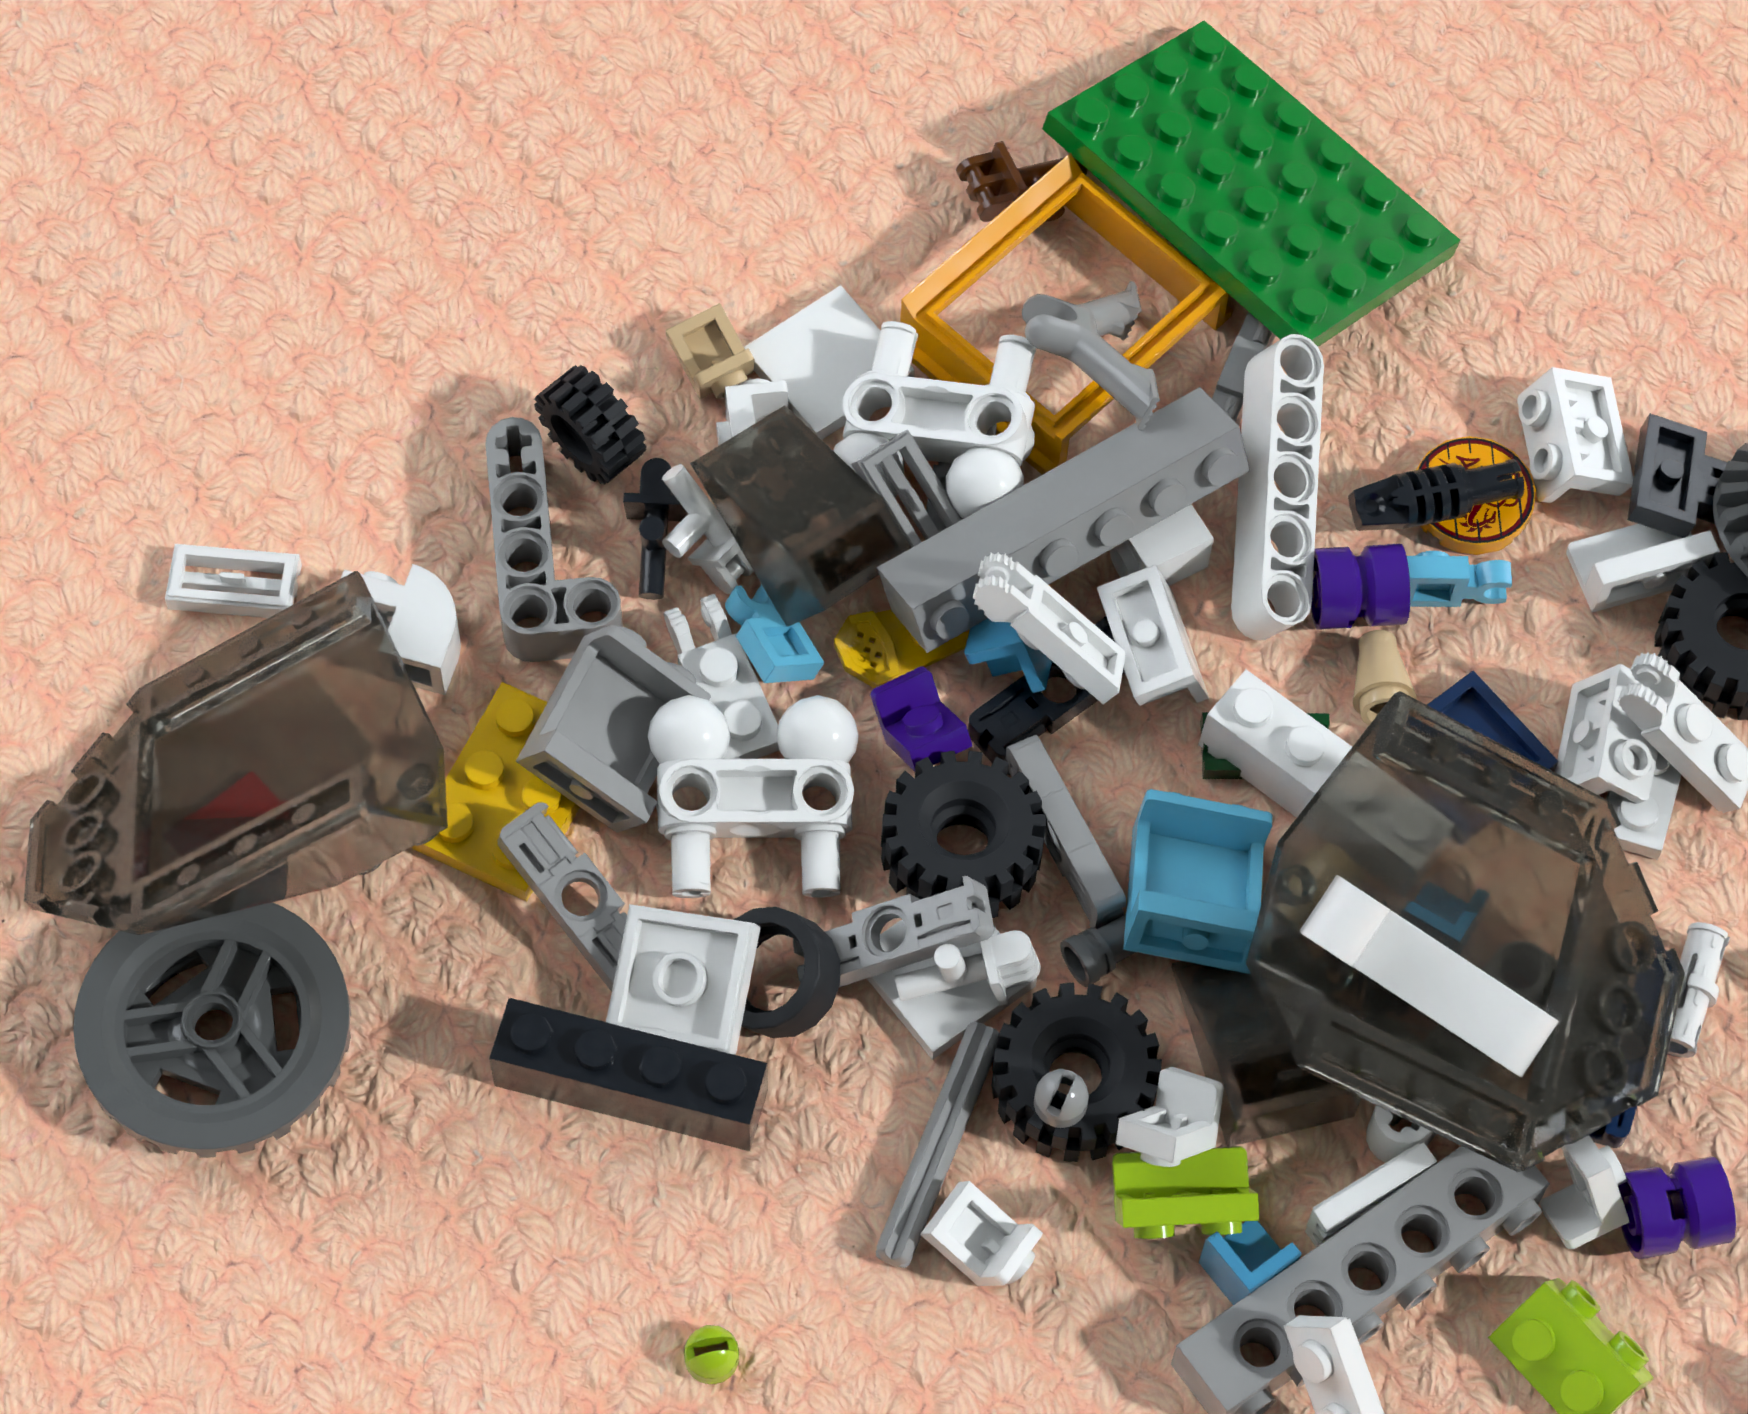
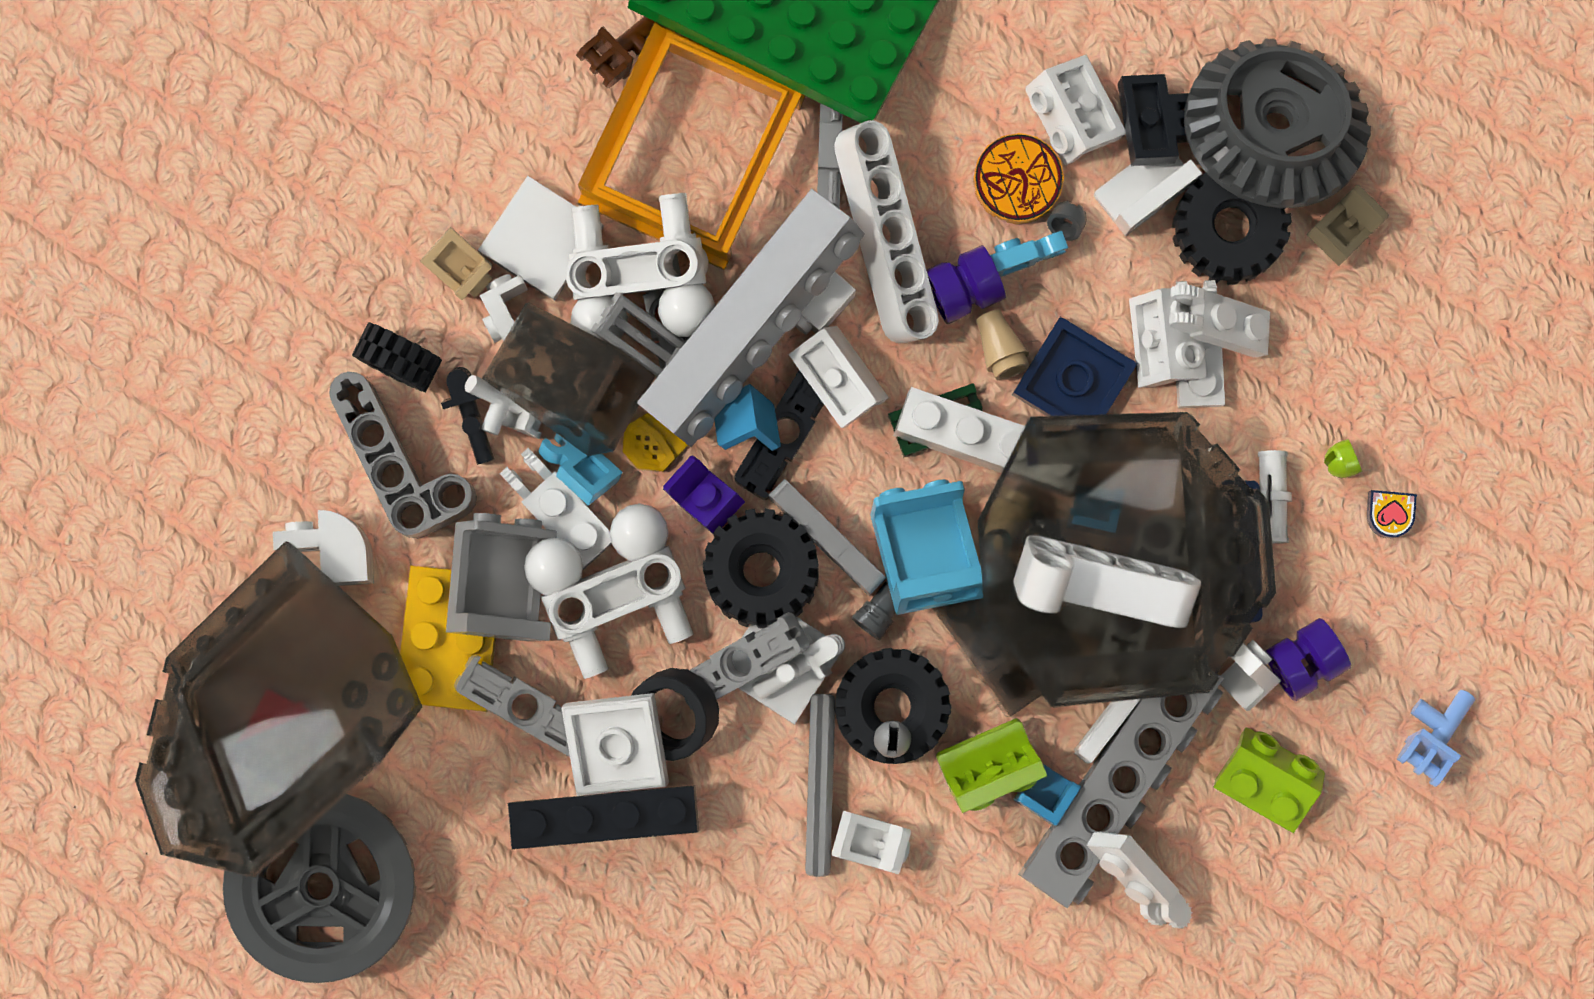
camera: 20 degrees left, 20 degrees up
white tile [165,544,302,620] -> none
lime hinge [684,1325,739,1384] -> none
white hinge [973,552,1126,704] -> none
light grey piece [1022,281,1160,431] -> none
white bracket [1116,1067,1224,1167] -> none
black hinge [1348,459,1524,531] -> none
none -> dark grey hinge [1047,201,1087,241]

